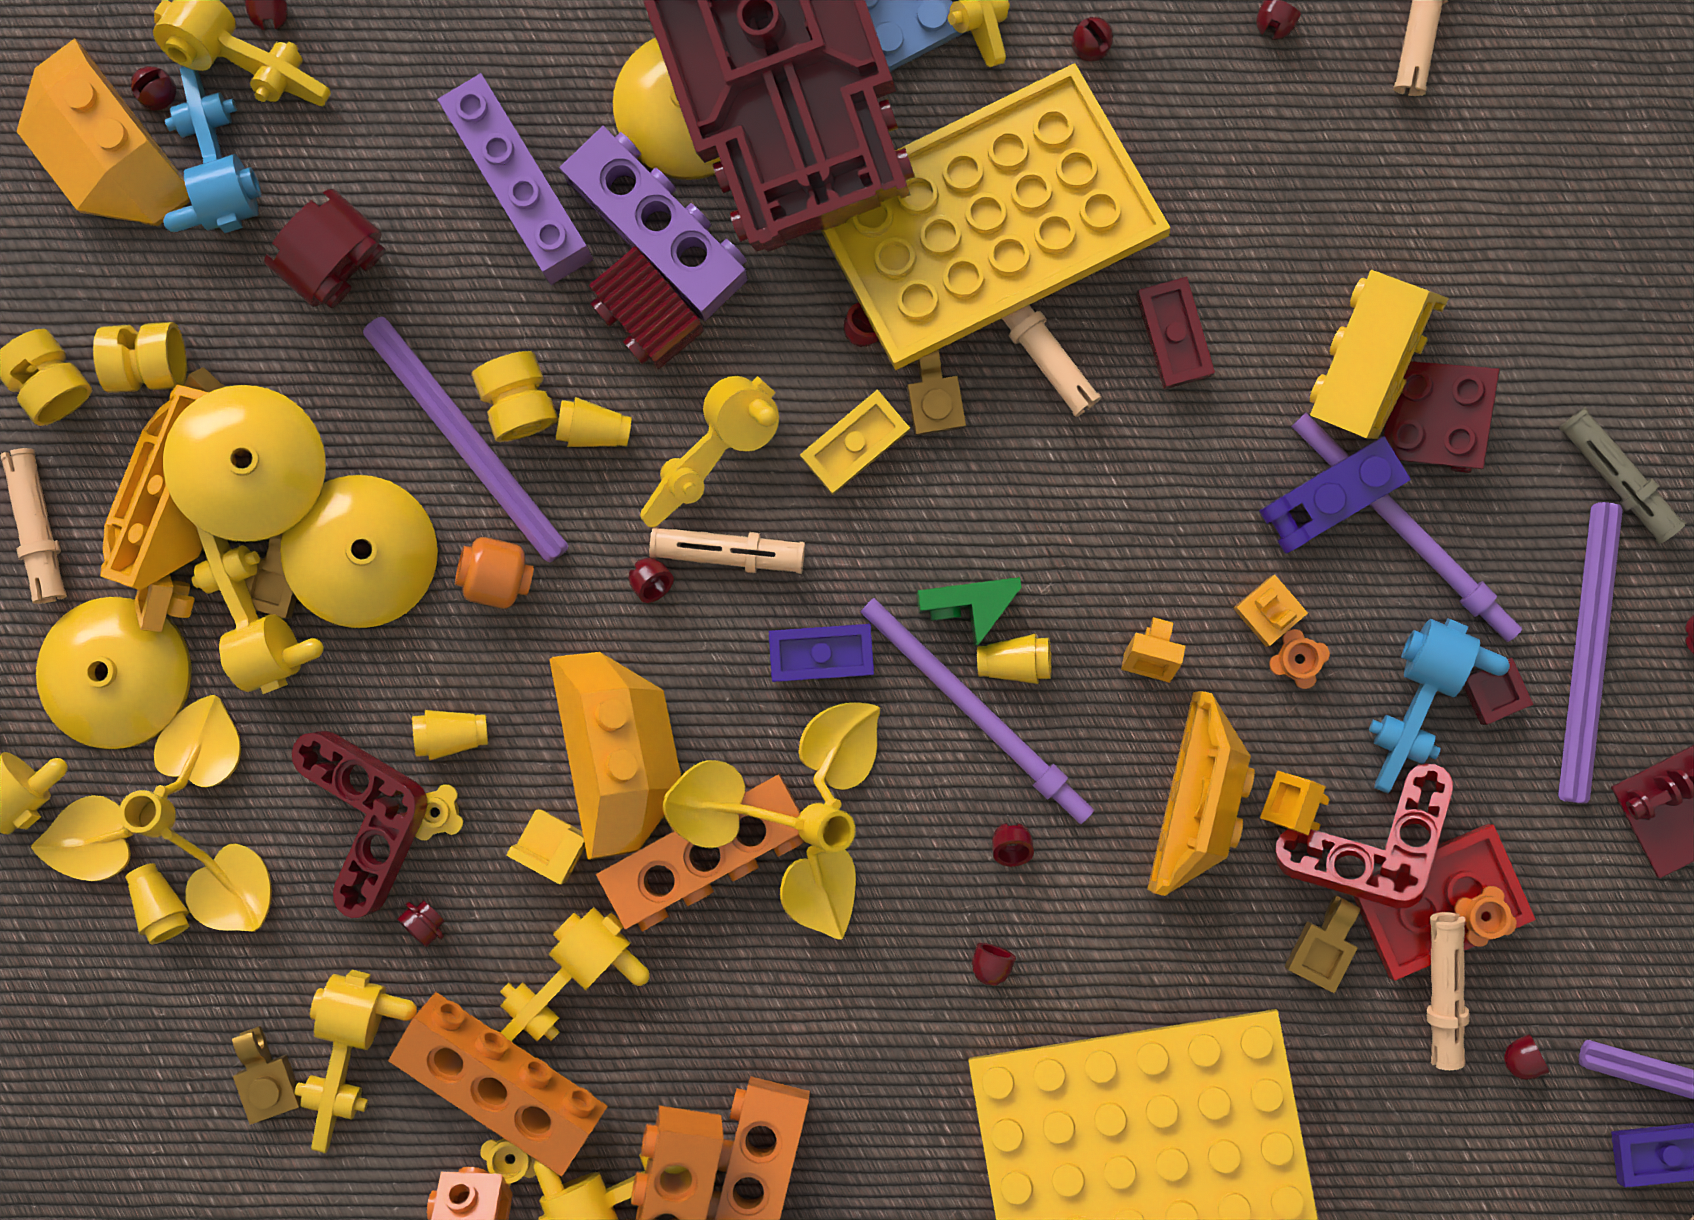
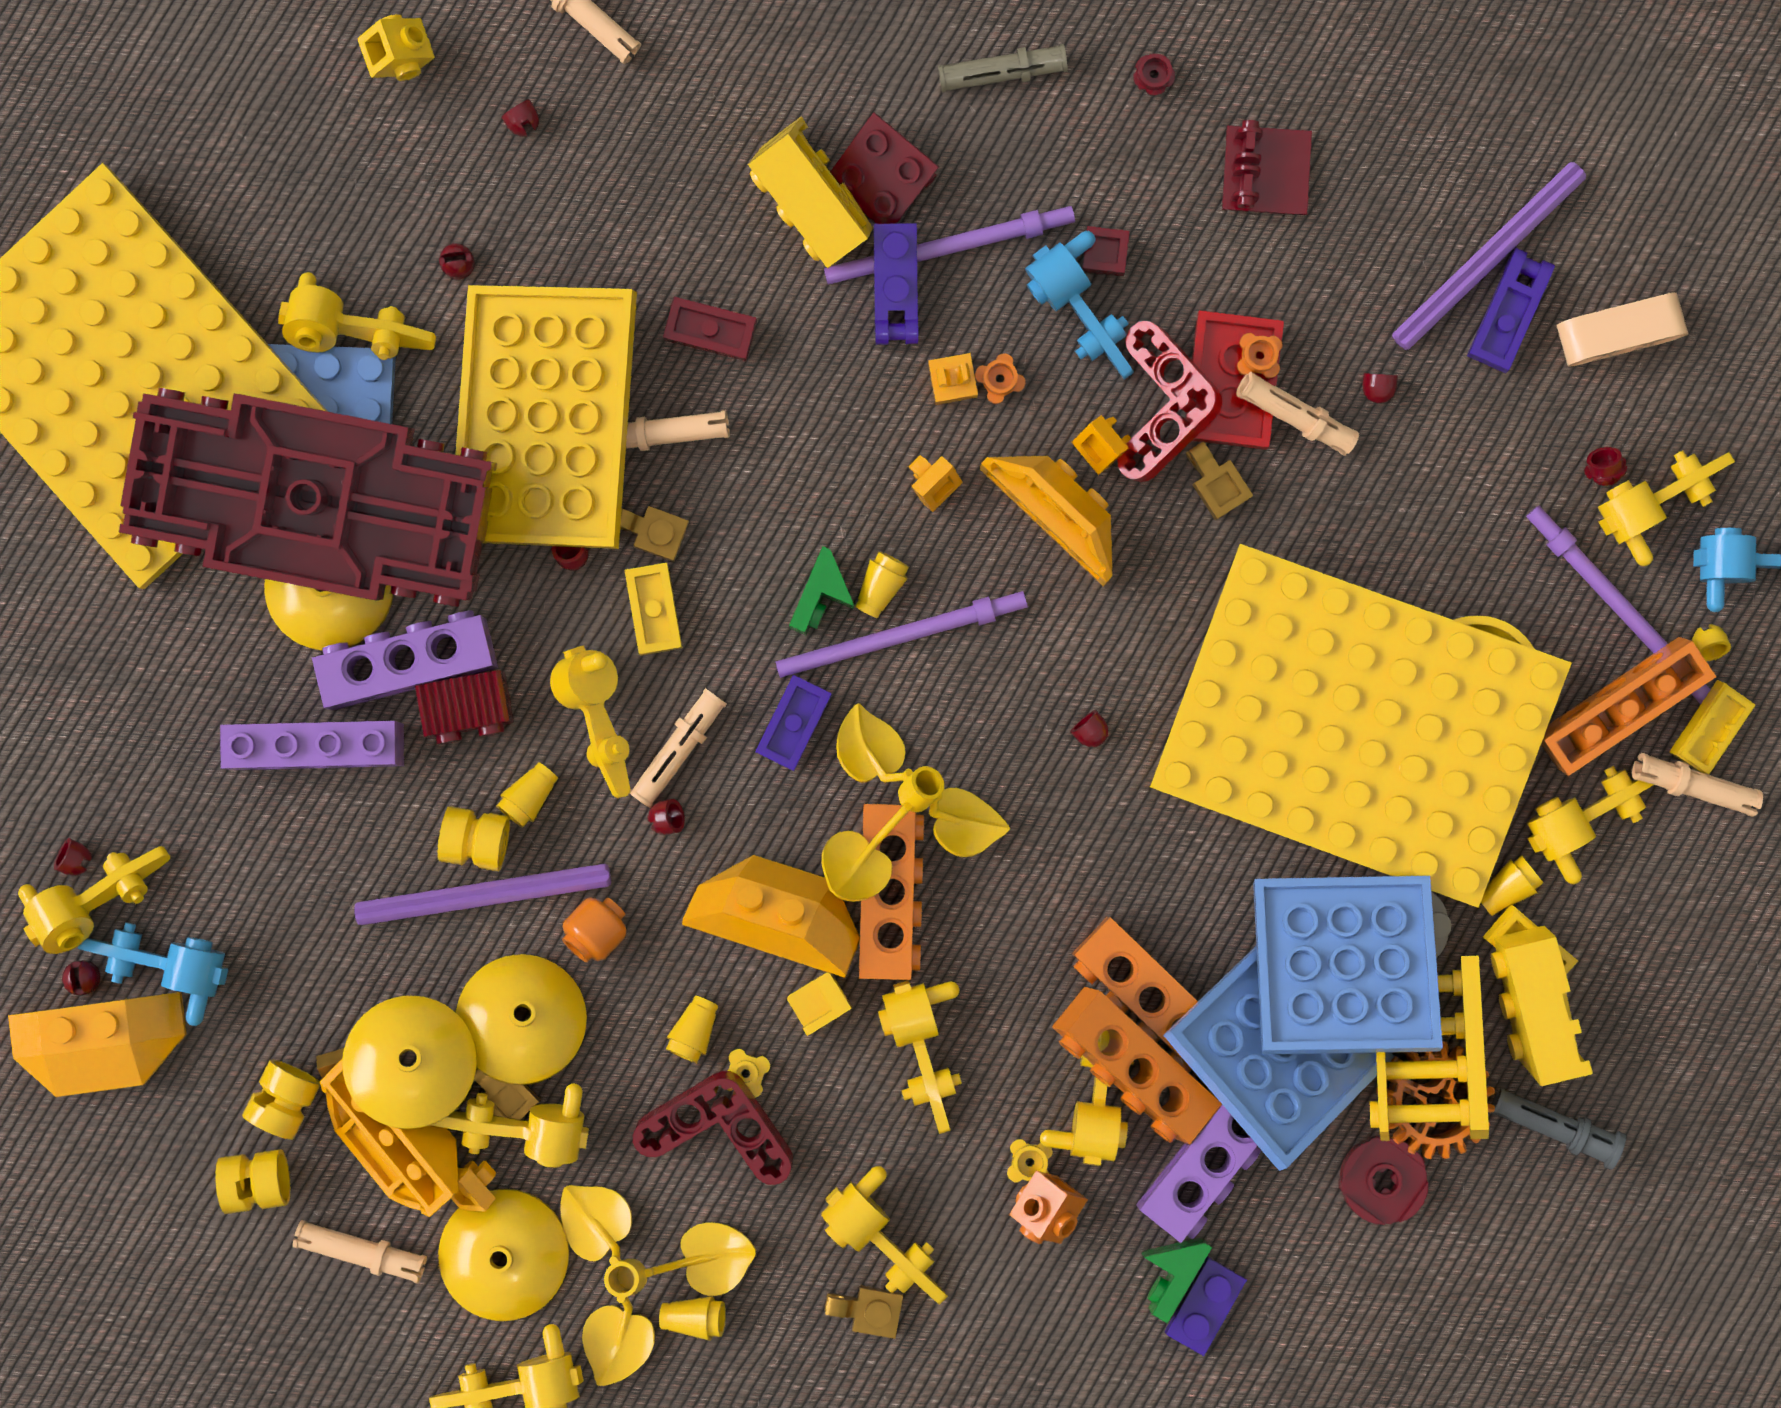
camera: 55 degrees left, 0 degrees up
dark red brick [264,189,386,308] -> none
orange brick [388,992,608,1177] -> none
dark red plate [397,901,445,948] -> none
dark red hinge [992,823,1034,867] -> none
medium lavender axle [1558,502,1623,804] -> none

